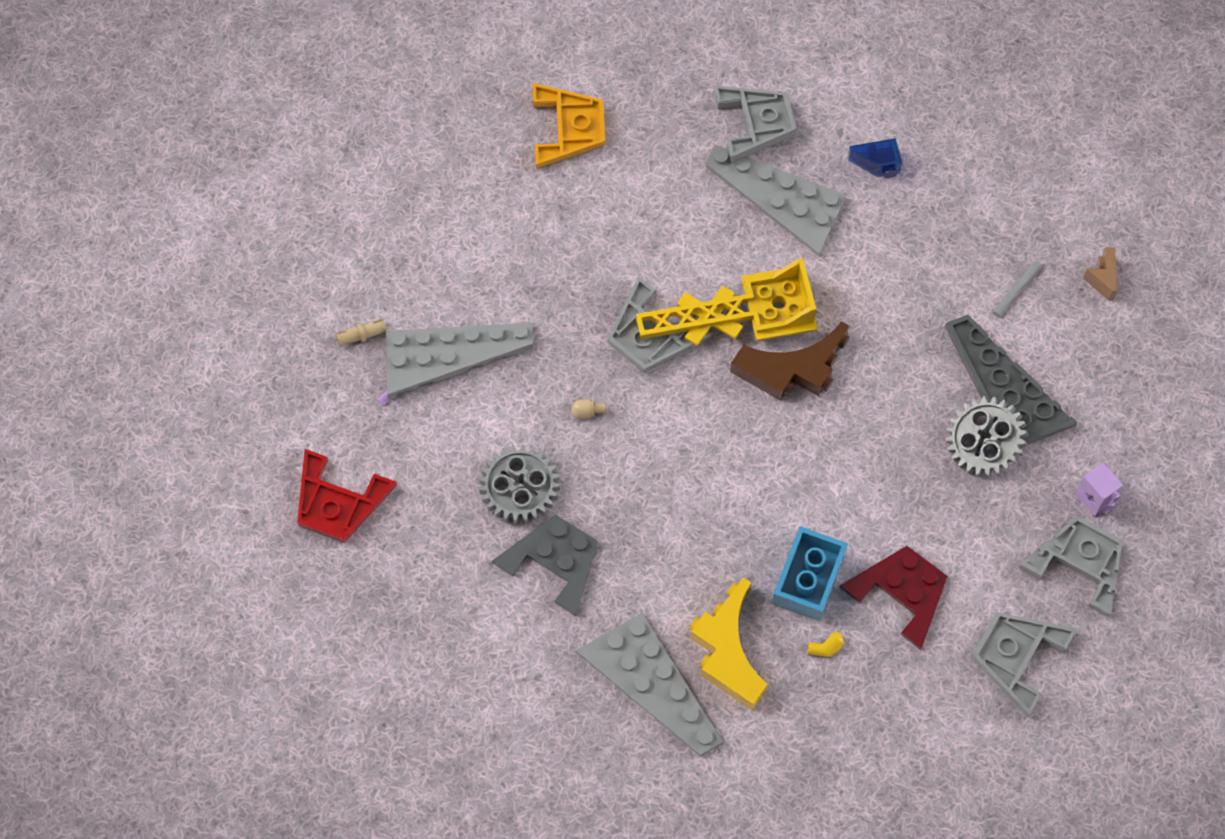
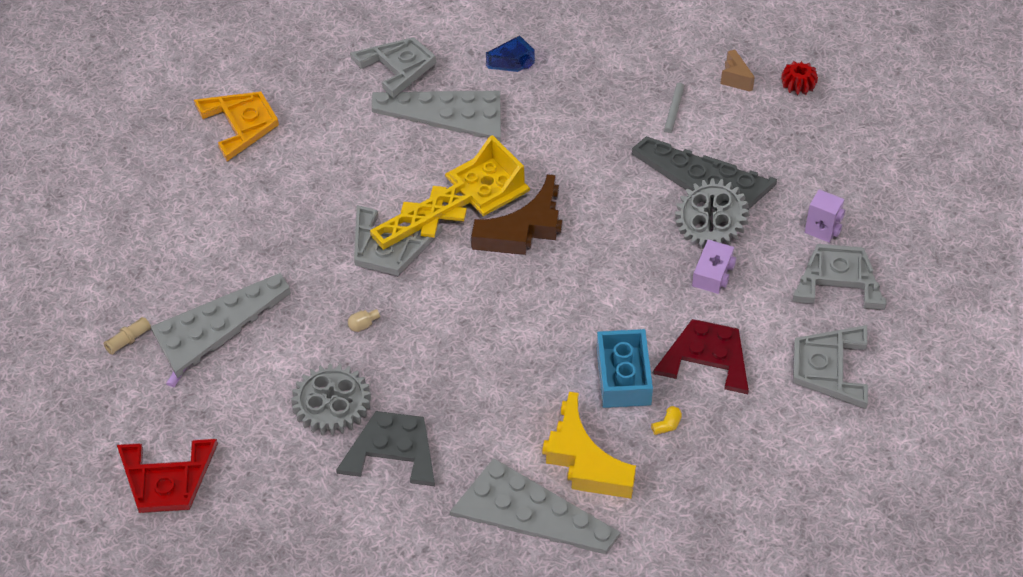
camera: 25 degrees left, 15 degrees down
none -> lavender brick [692,240,736,294]
none -> red gear [781,60,818,96]

